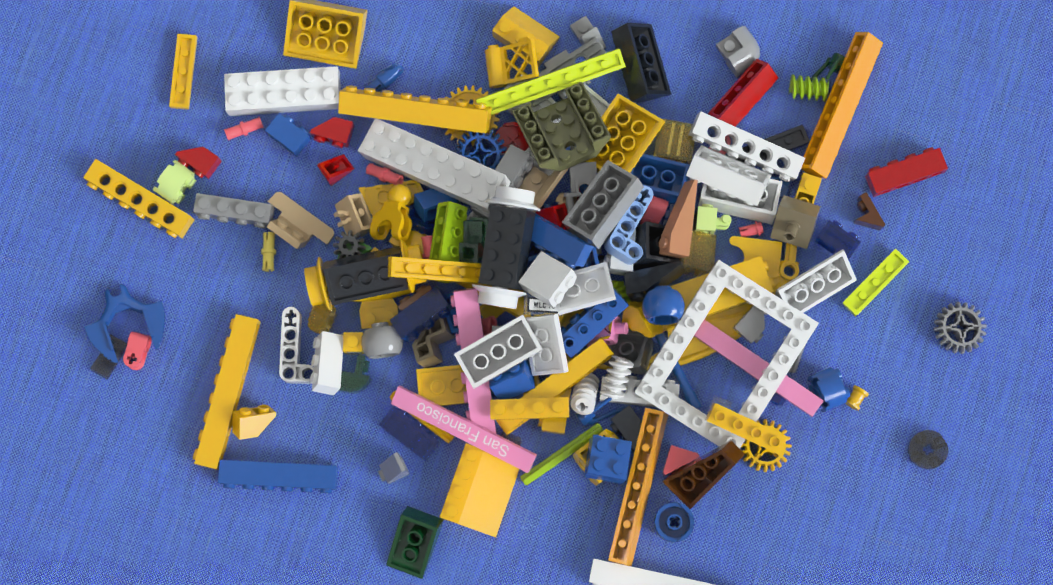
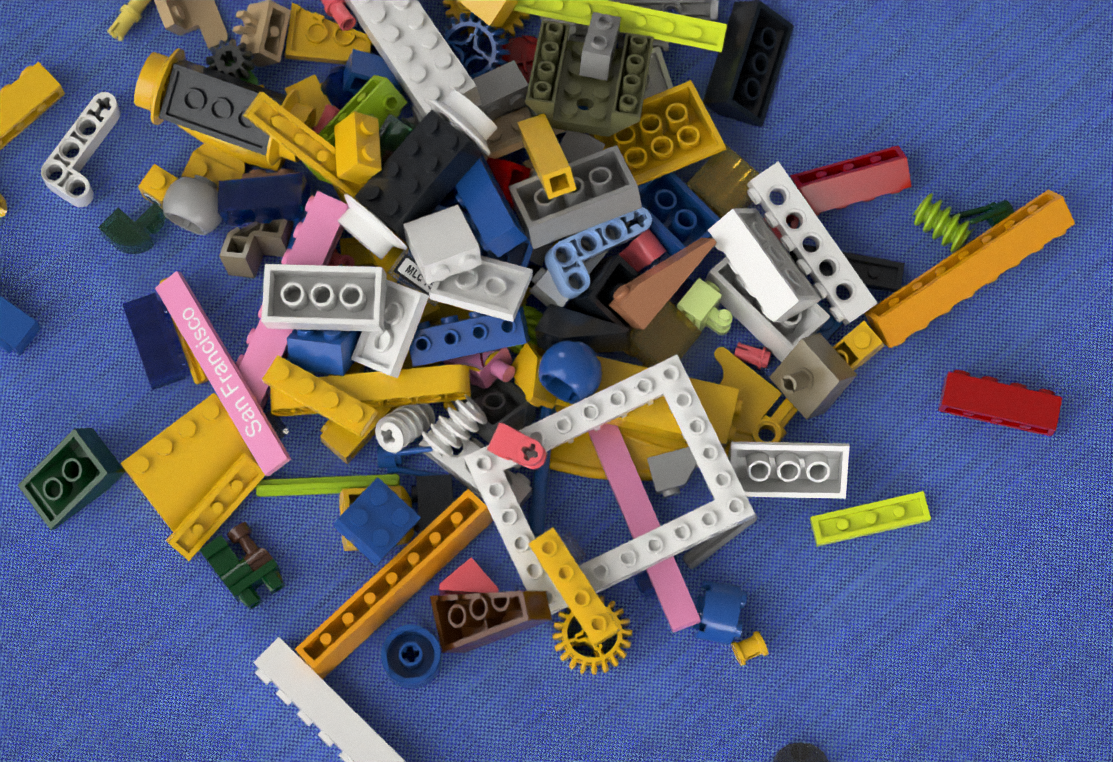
camera: 25 degrees right, 5 degrees down
clear yellow gear [308,304,336,334] -> none
white brick [310,331,343,395] -> none
yellow piece [370,184,412,241] -> none
light grey slope [378,452,410,484] -> none
yellow plate [416,365,467,406] -> none
light grey brick [715,26,760,78] -> none
clear blue brick [815,220,861,260] -> none
reddish brown slope [854,192,885,230] -> none
light grey gear [933,302,987,354] -> none
none -> yellow plate [166,453,265,561]
none -> dark green hips [200,522,285,610]
none -> yellow brick [334,111,382,184]
none -> coral piece [487,423,547,469]
none -> yellow brick [517,113,577,199]
none -> light grey brick [579,12,621,81]

